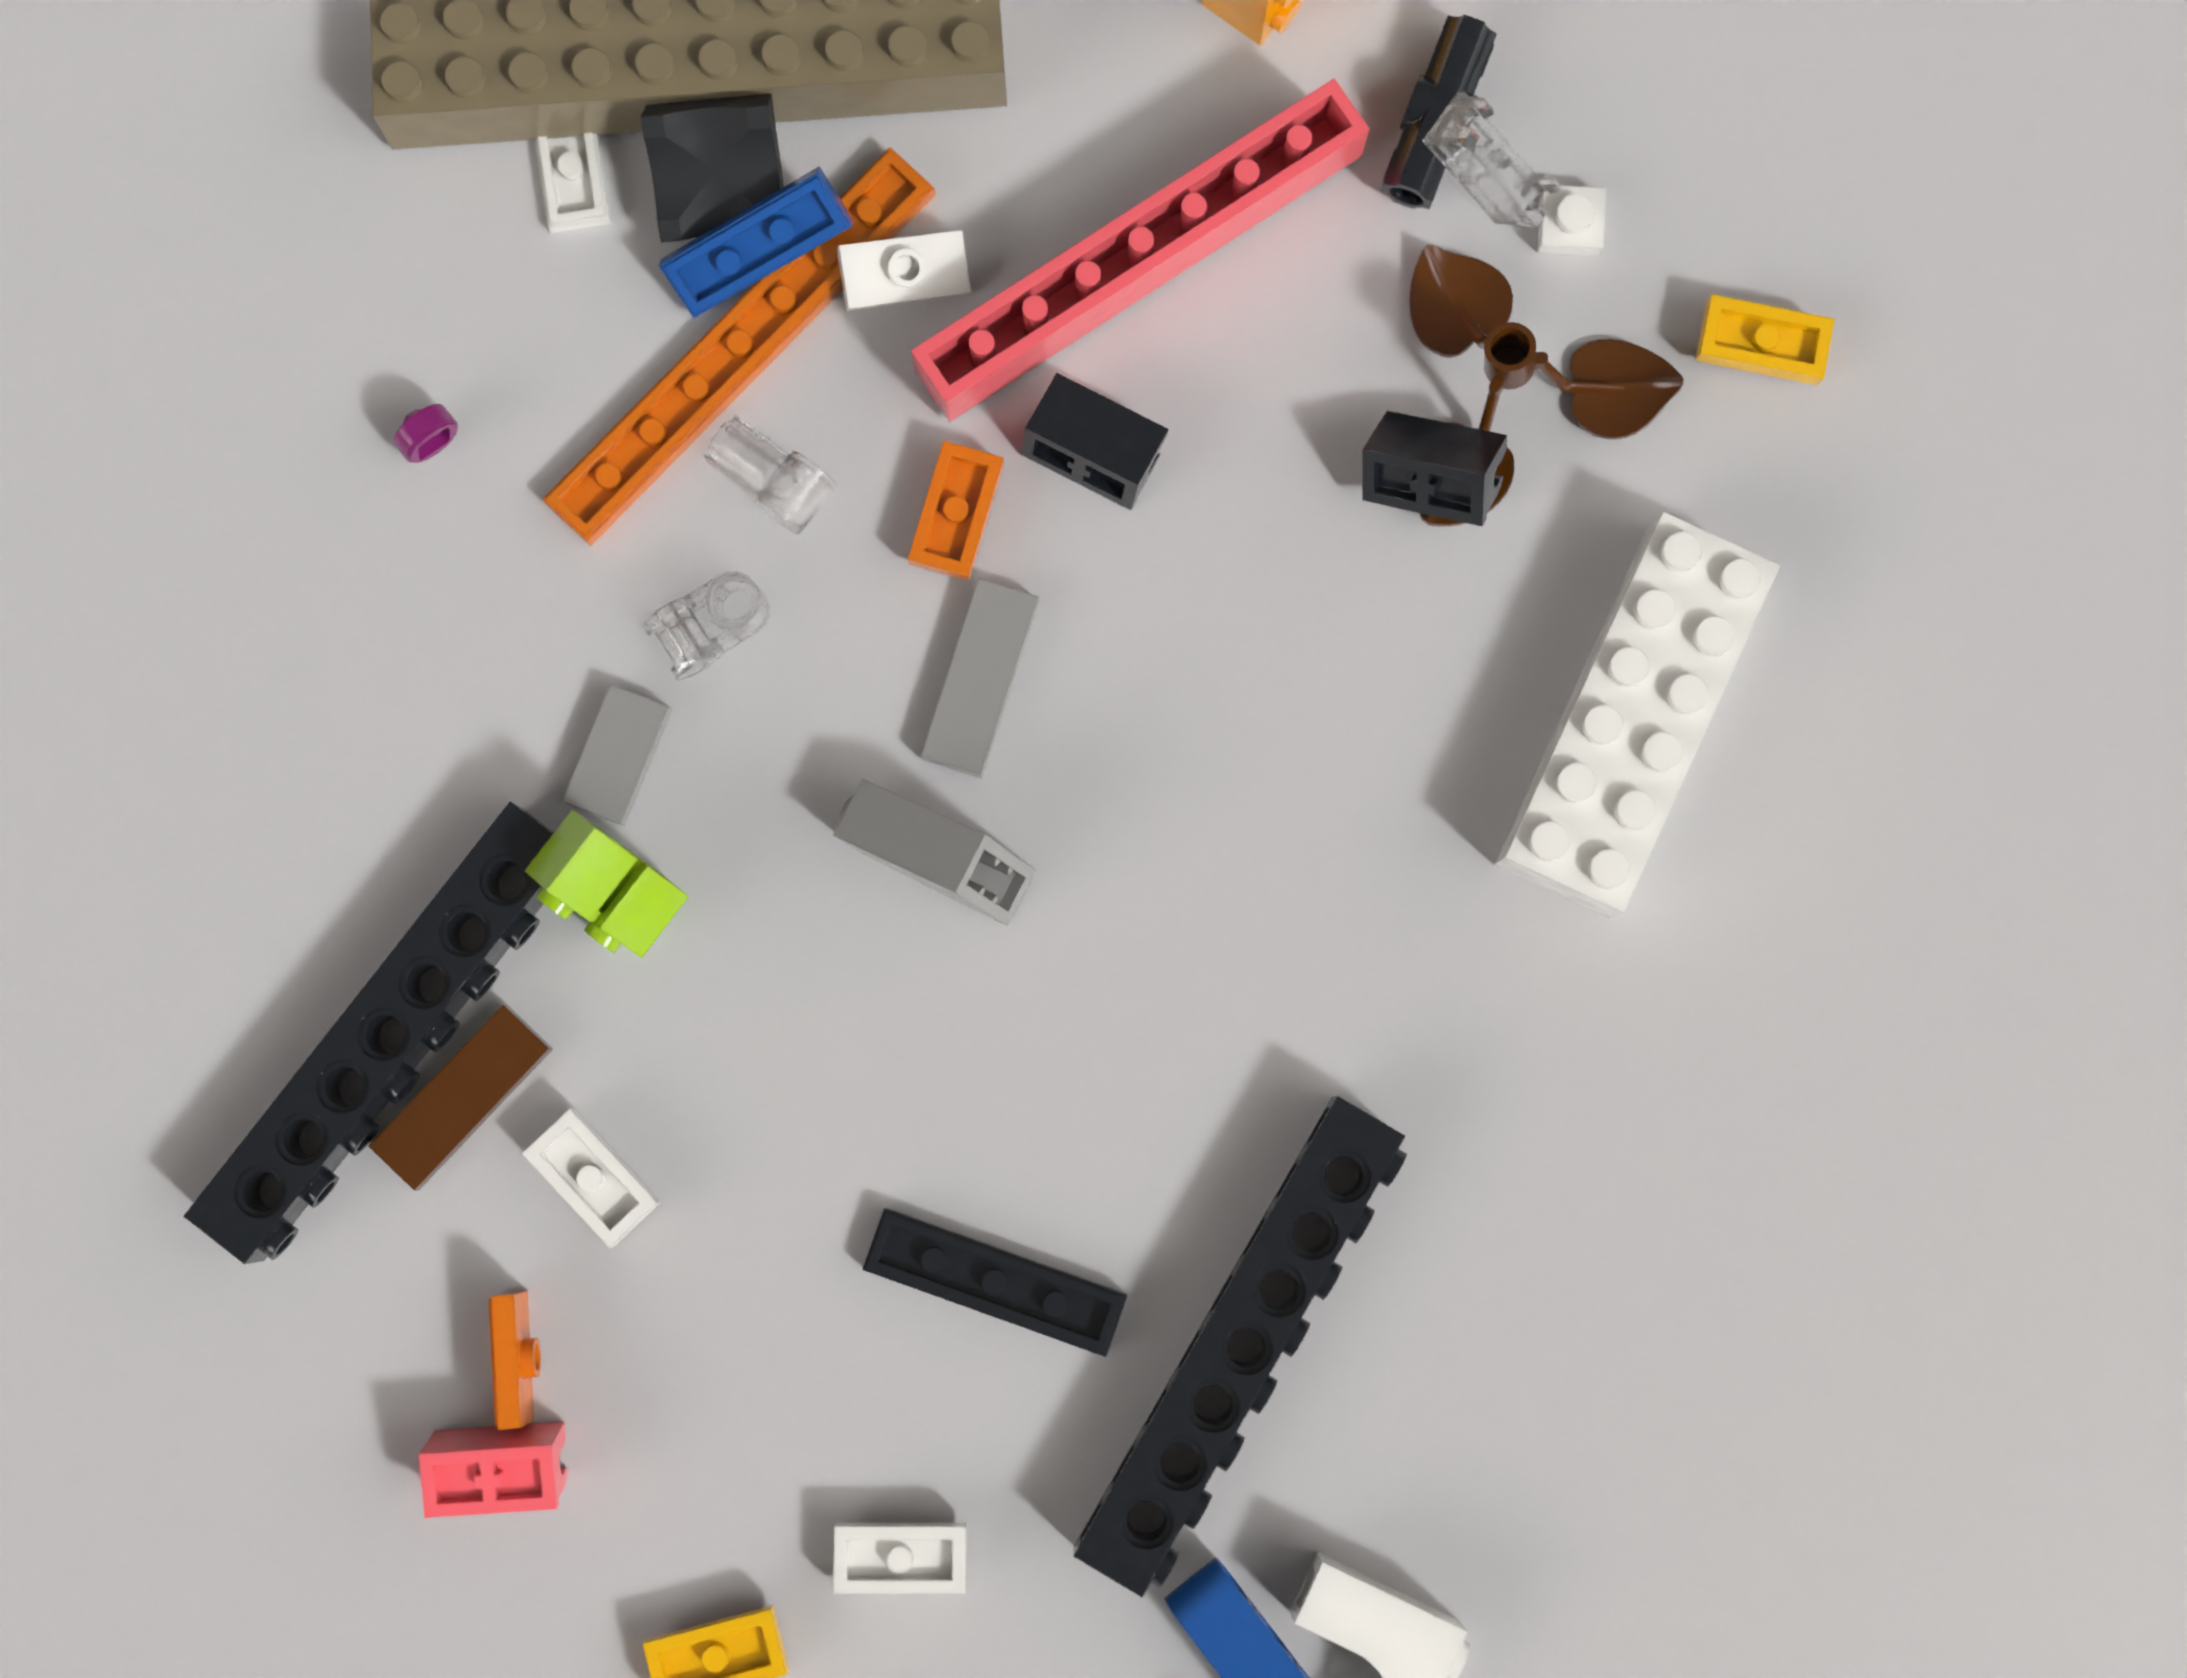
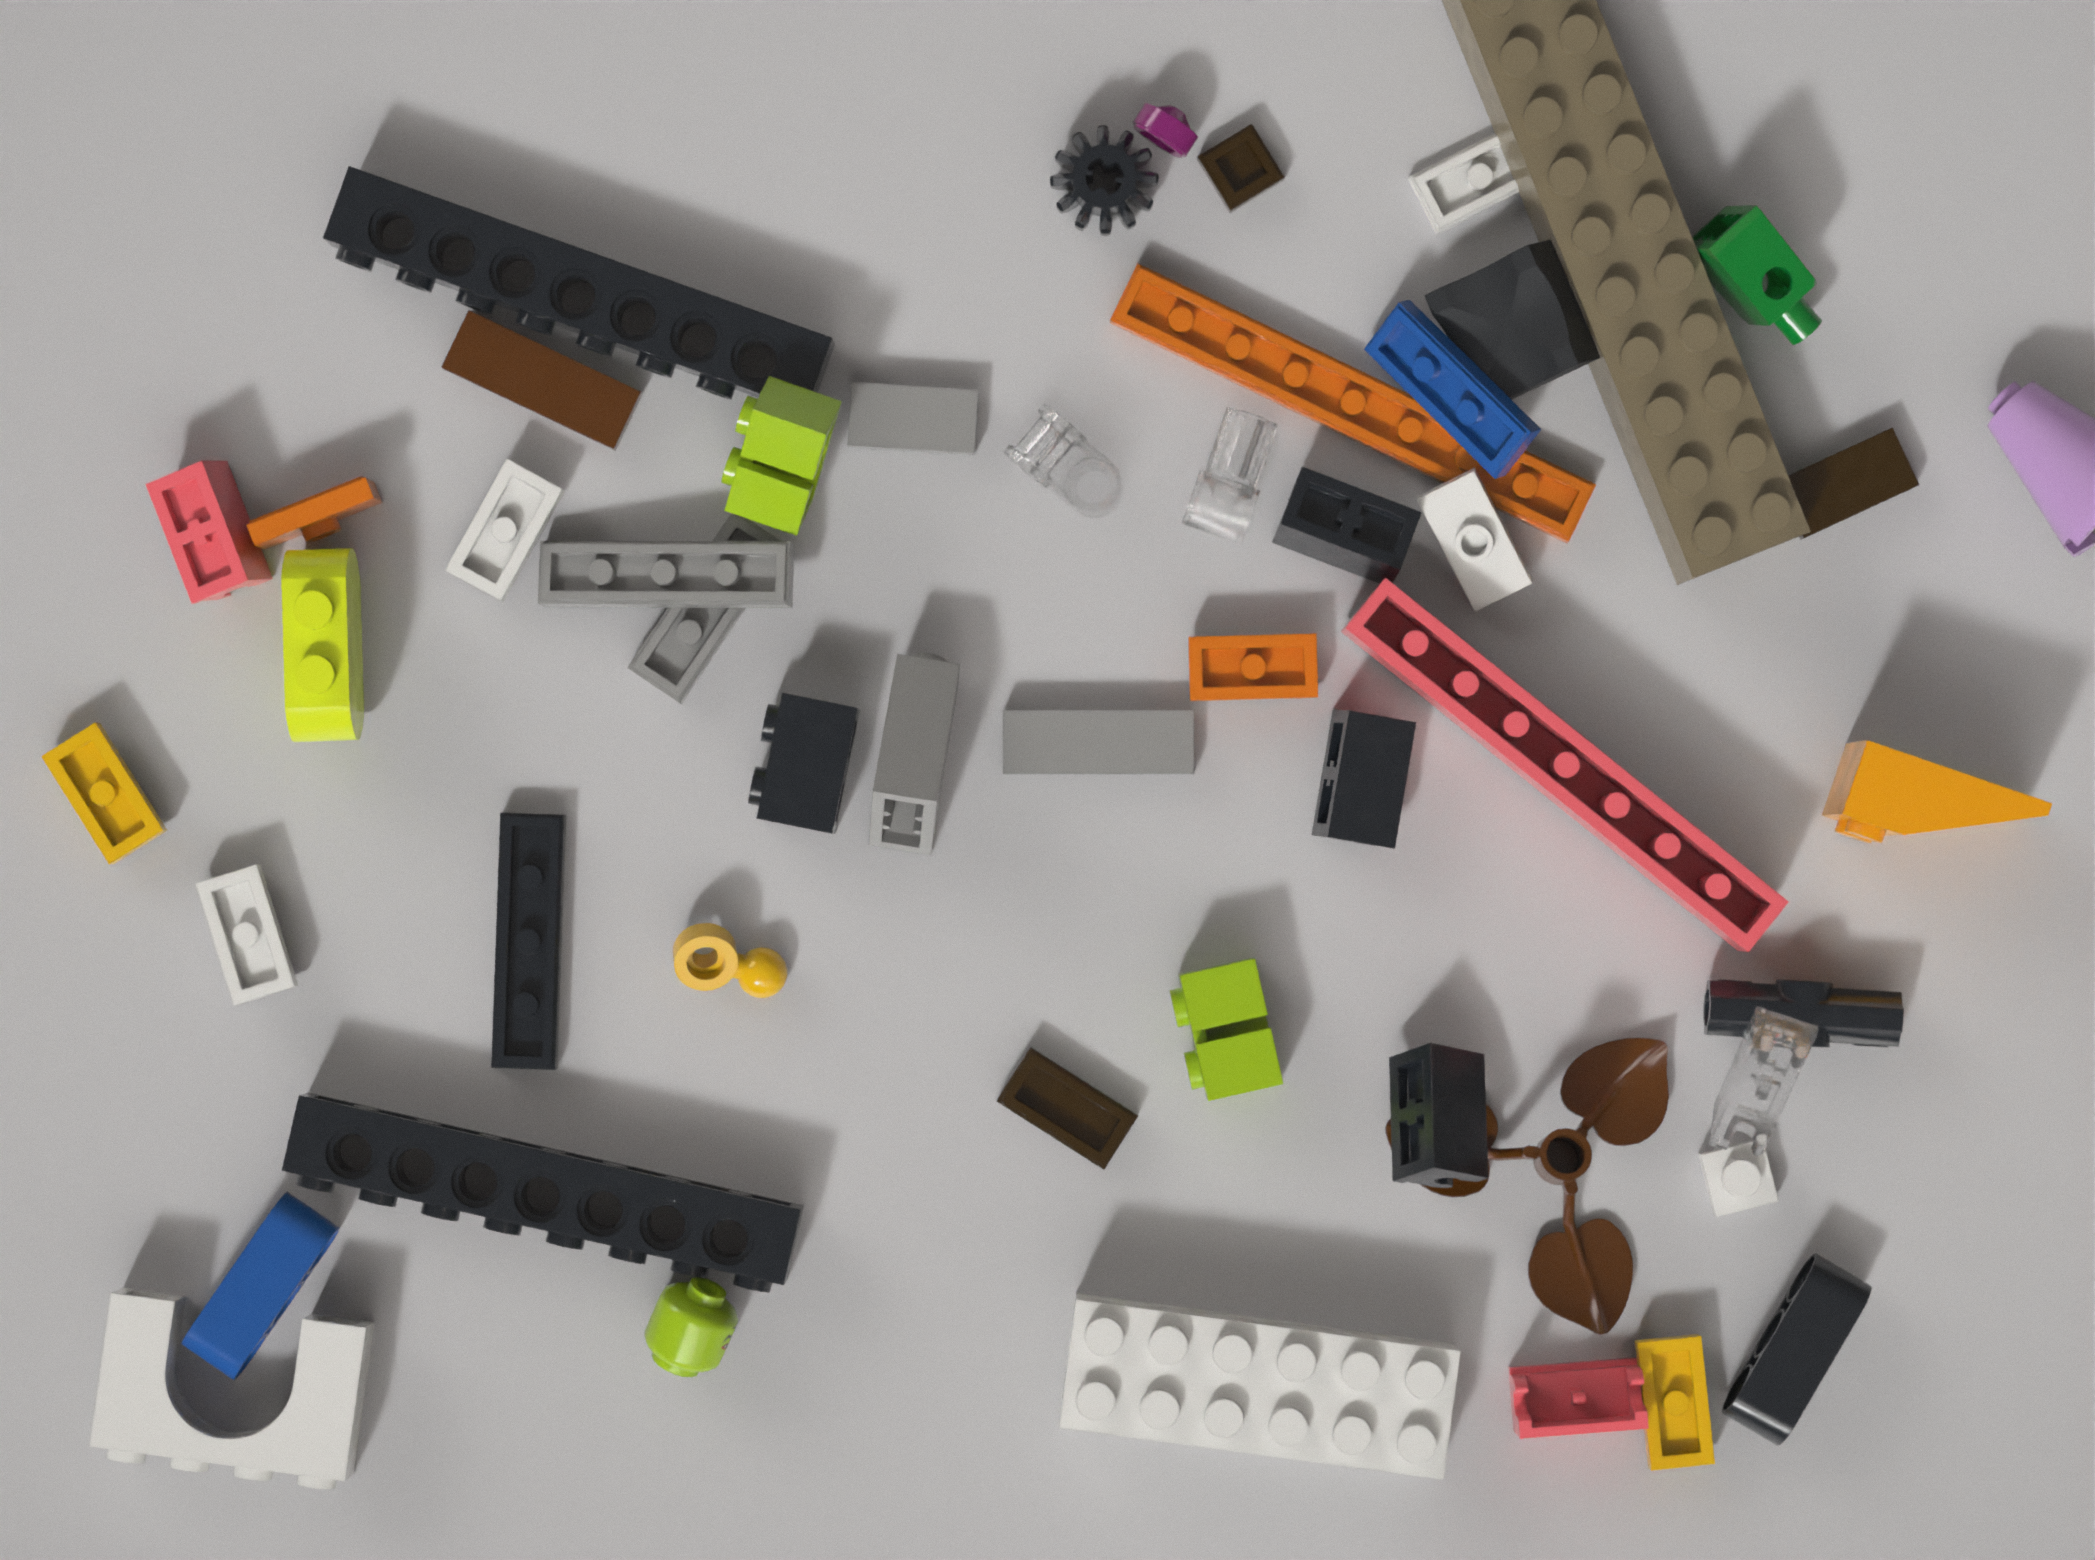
camera: 75 degrees right, 5 degrees up
none -> neon yellow brick [281,548,364,742]
none -> light grey tile [538,541,795,608]
none -> light grey tile [627,513,780,704]
none -> lime head [644,1277,738,1377]
none -> yellow plate [672,923,787,998]
none -> black brick [748,693,860,834]
none -> dark brown tile [996,1047,1138,1170]
none -> black gear [1050,125,1159,236]
none -> lime piece [1169,957,1284,1101]
none -> dark brown tile [1197,124,1285,213]
none -> black hinge [1272,466,1422,583]
none -> coral hinge [1508,1357,1649,1439]
none -> black beam [1722,1253,1872,1446]

